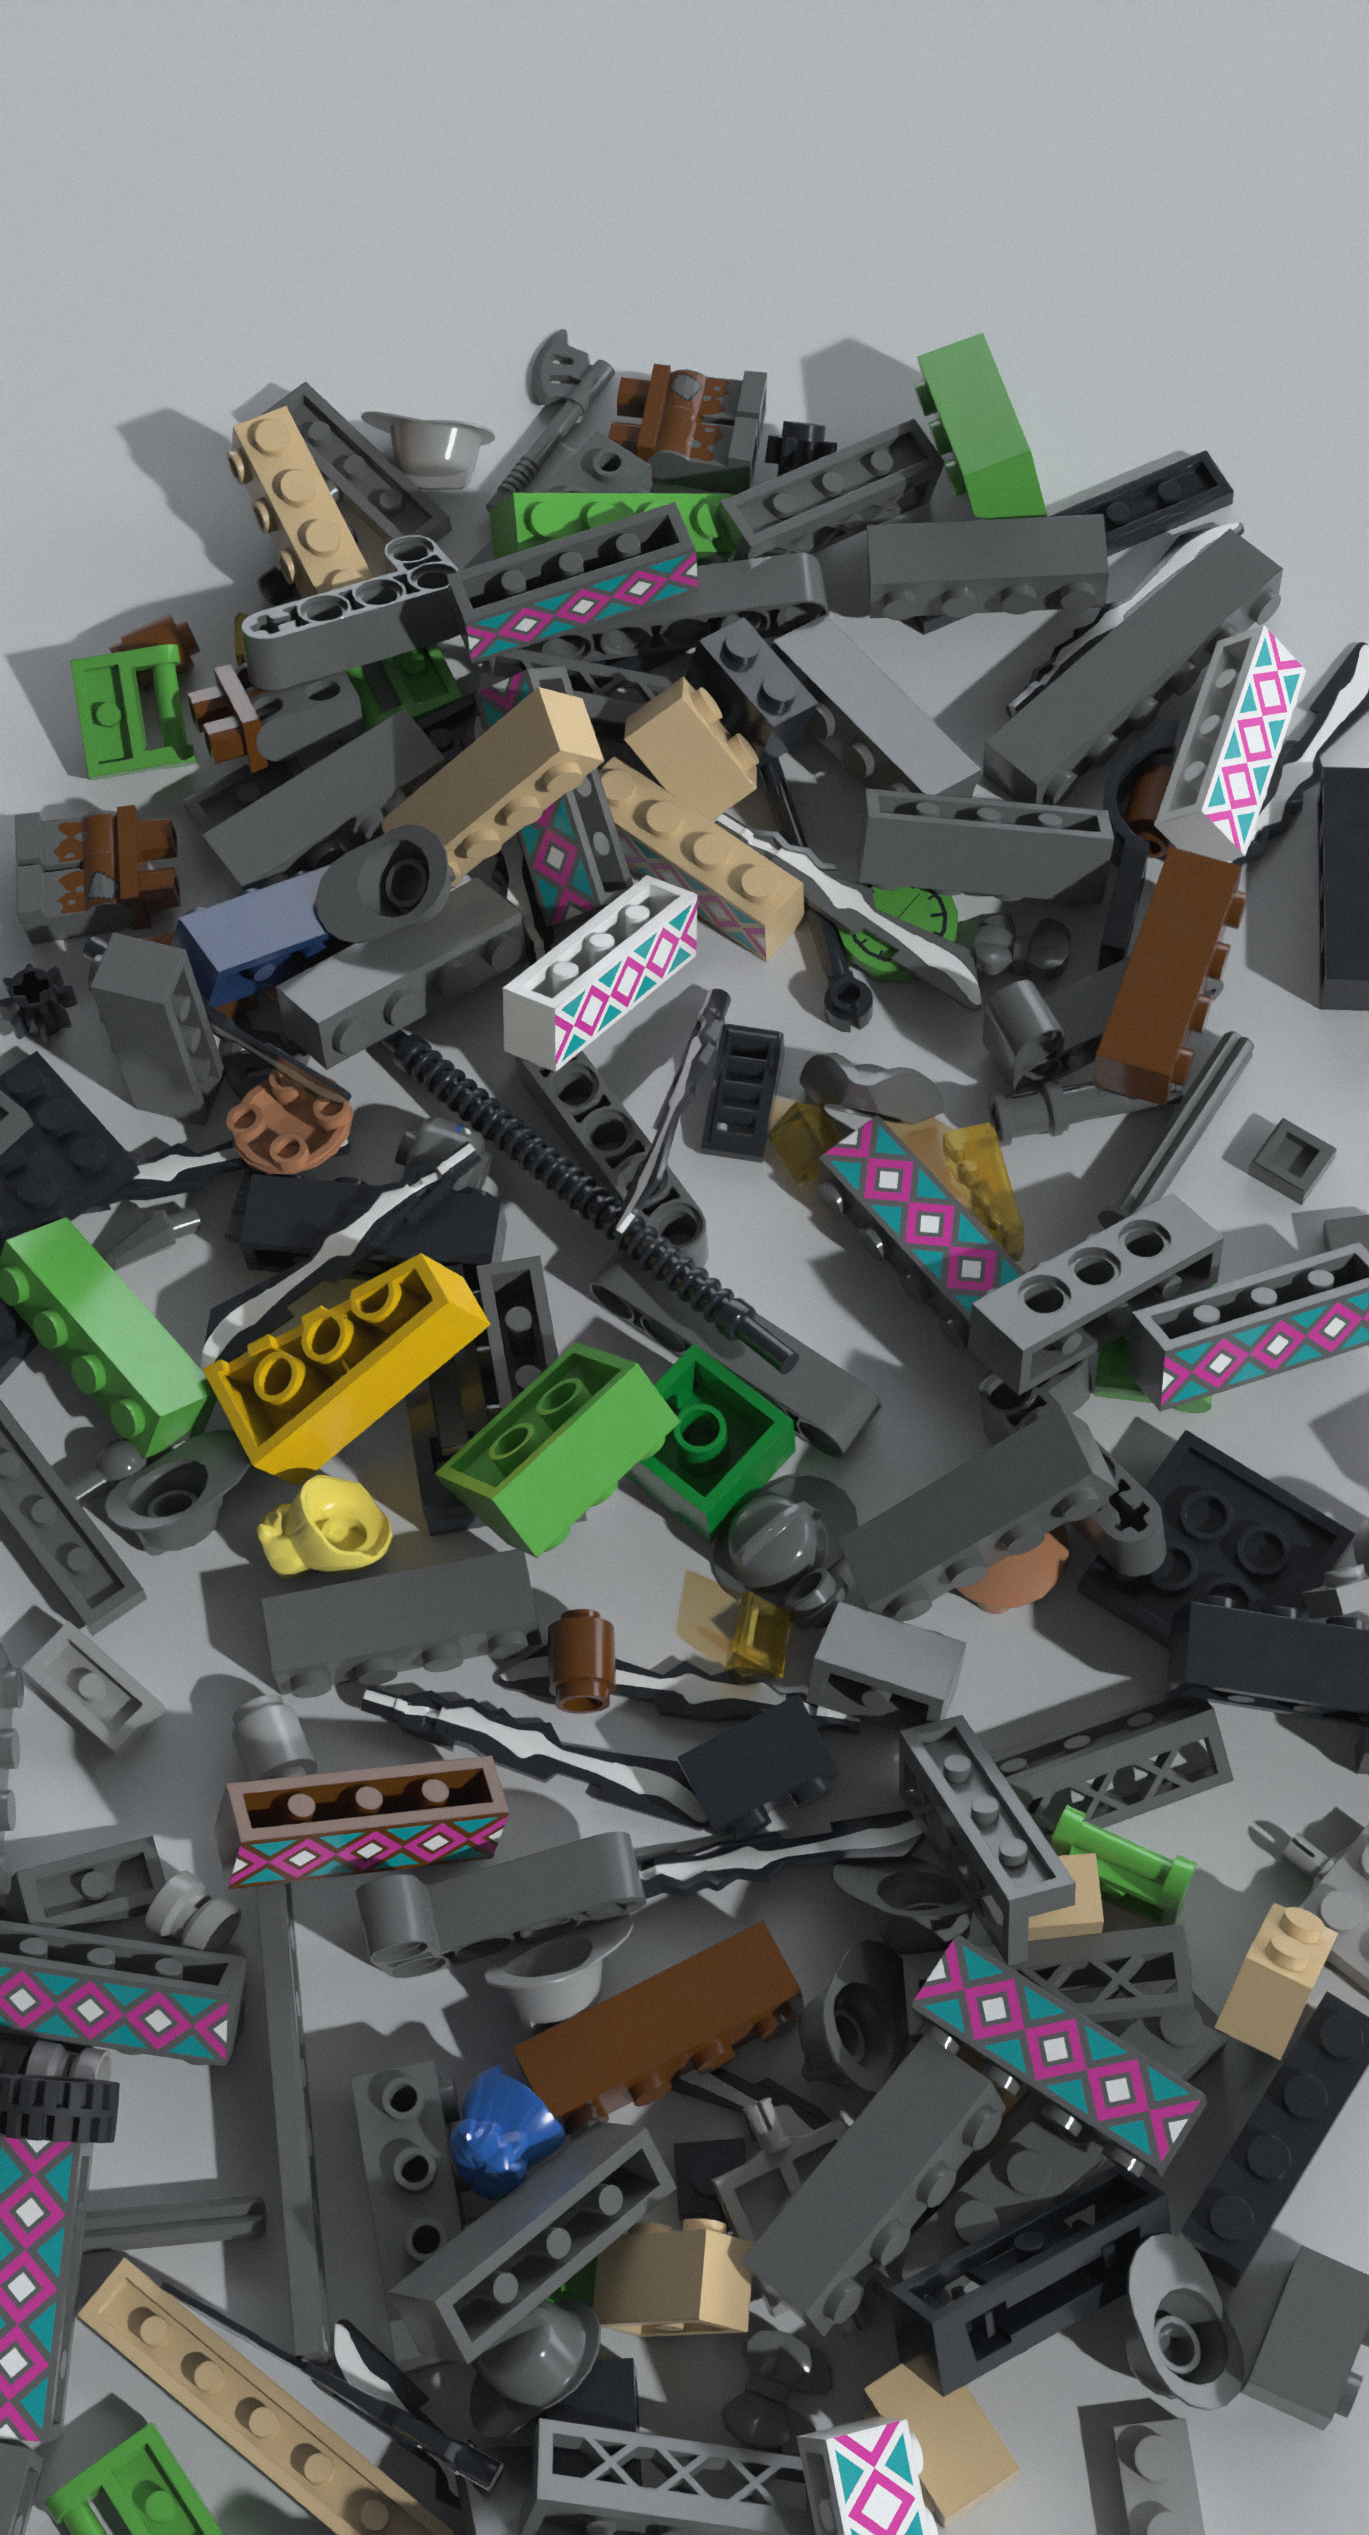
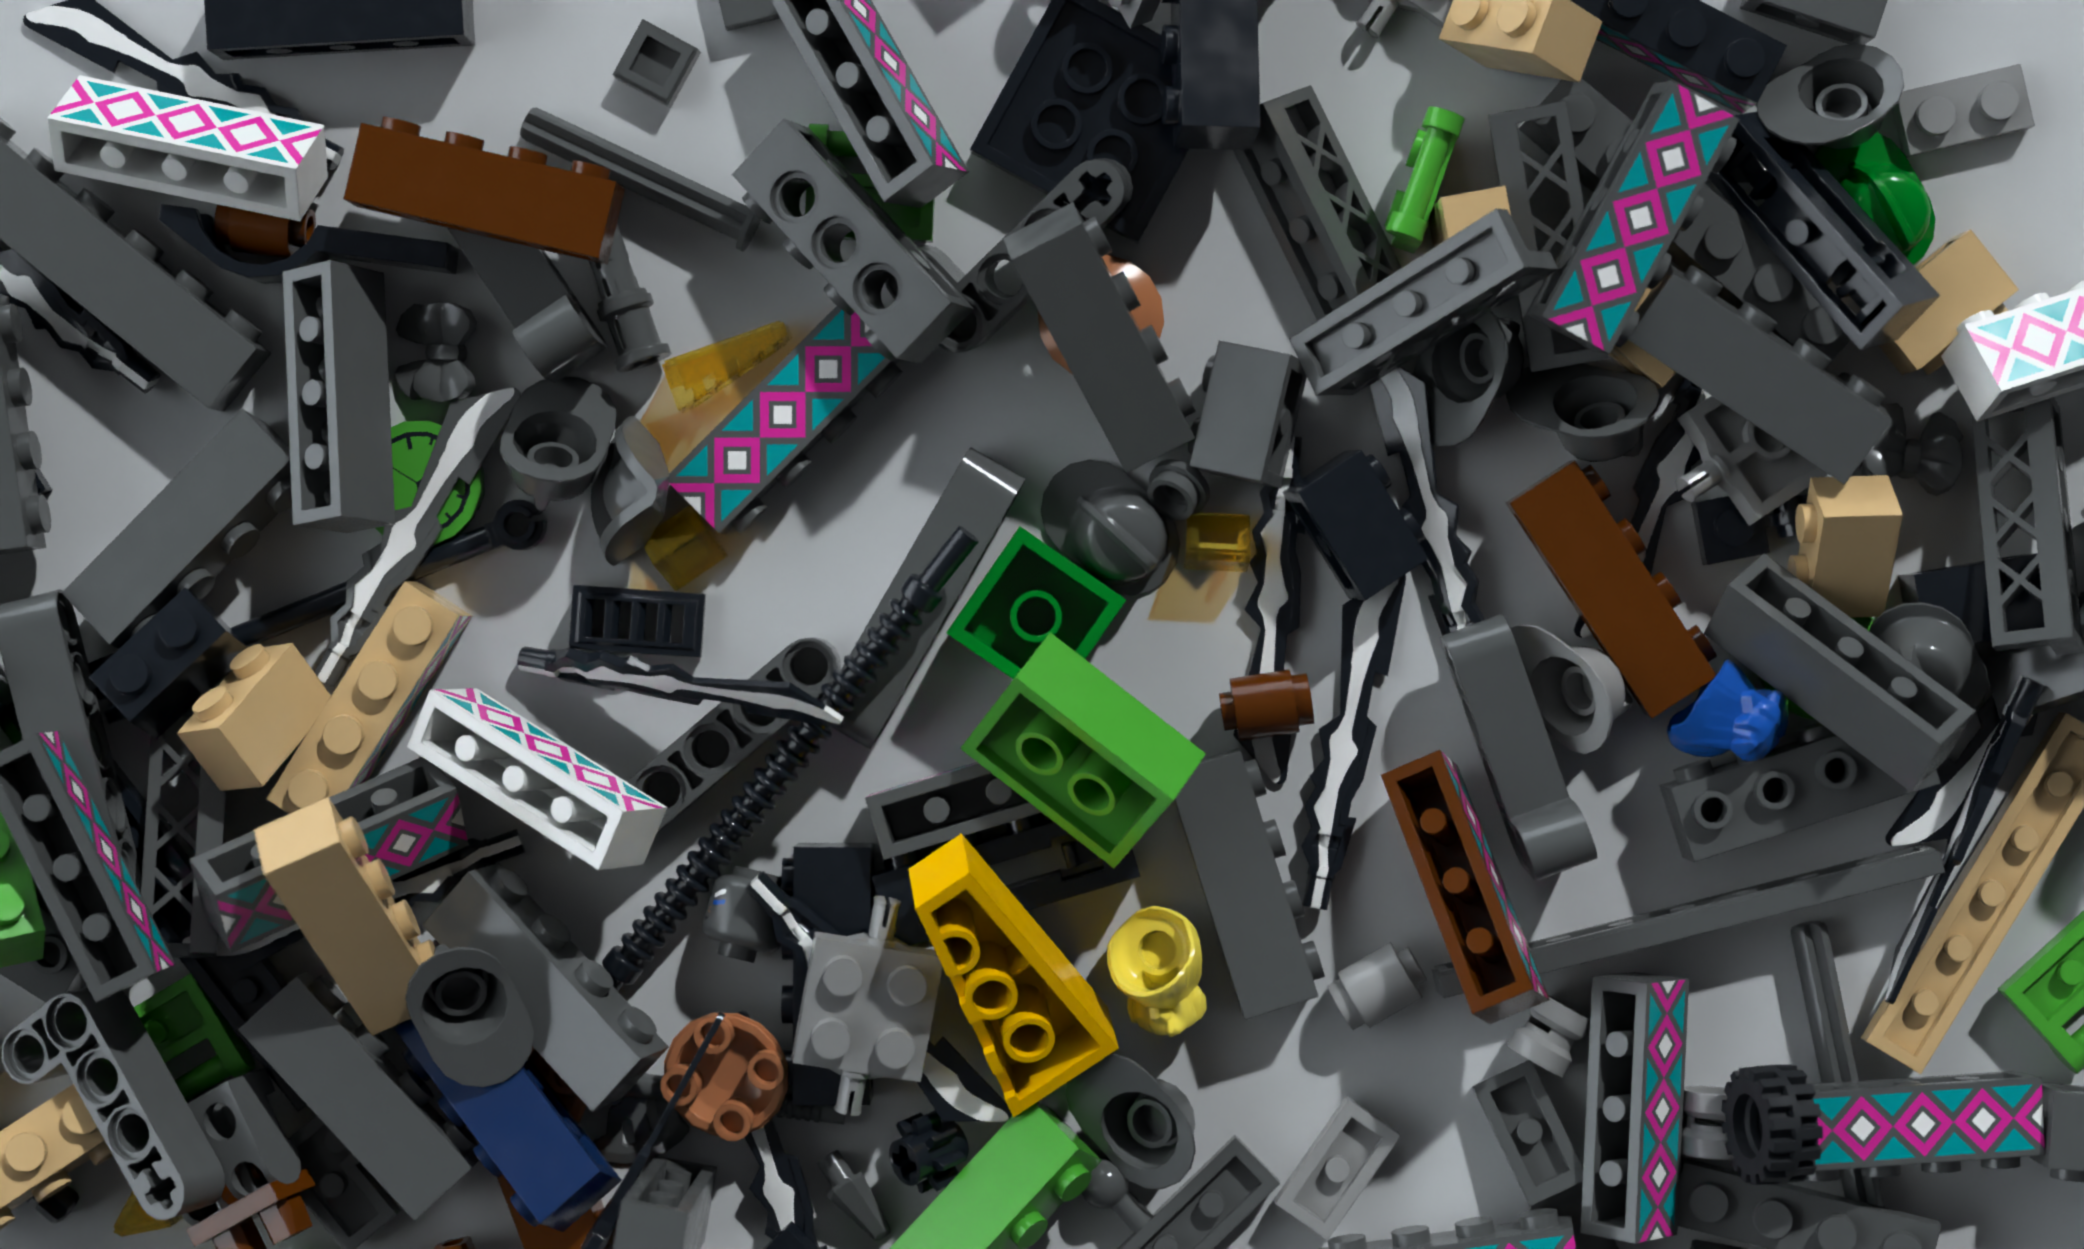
camera: 95 degrees left, 25 degrees up
none -> dark grey piece [500,377,617,511]
none -> light grey plate [791,896,943,1116]
none -> black gear [889,1110,969,1193]
none -> green piece [1814,132,1936,265]

